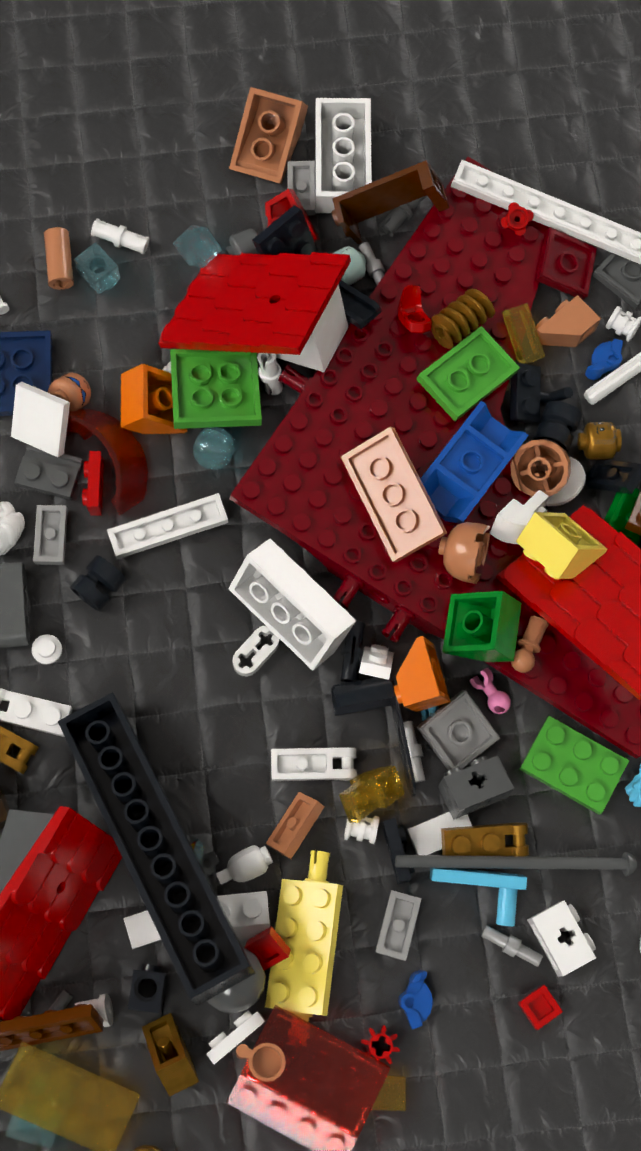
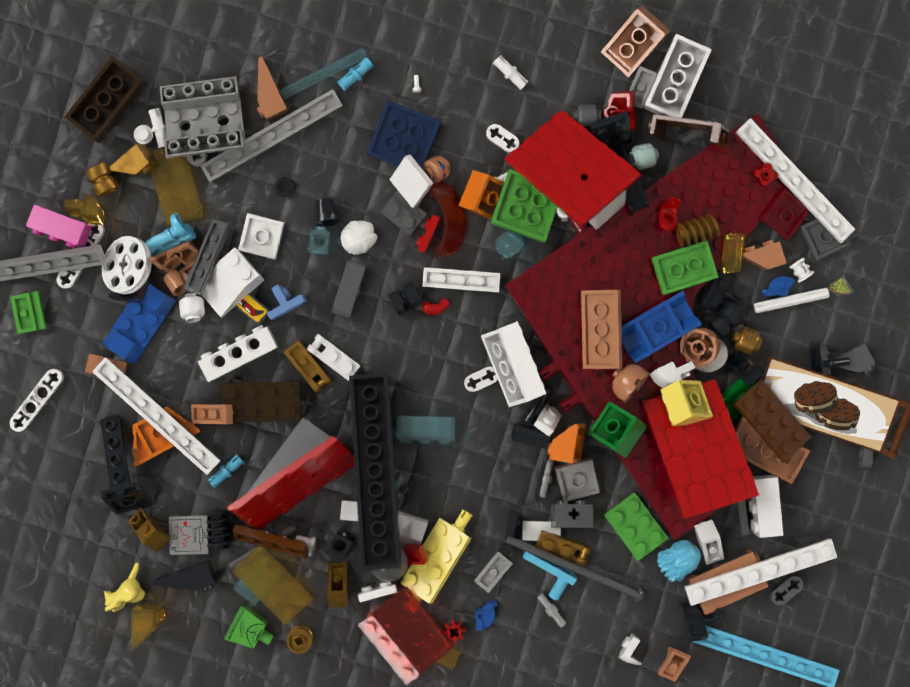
camera: 25 degrees right, 15 degrees up
white plate [32,634,62,665] -> none
light grey plate [33,505,68,565] -> none
nougat piece [44,227,74,290] -> none
clear light blue brick [74,242,120,294] -> none
clear light blue brick [173,225,223,268] -> none
white plant [216,845,273,885] -> none
nougat piece [236,1043,286,1082] -> none
nougat plate [266,792,325,859] -> none
white plate [271,747,357,781] -> none
clear yellow brick [339,766,405,823] -> none
white bush [344,809,379,844] -> none
light grey bar [359,242,385,285] -> none
bright pink arm [470,668,511,714] -> none
nougat pin [511,616,549,673] -> none
red plate [517,984,563,1030] -> none
white brick [527,900,596,977] -> none
none -> clear light blue brick [397,415,455,444]
none -> red arm [421,298,451,315]
none -> white beam [486,124,519,153]

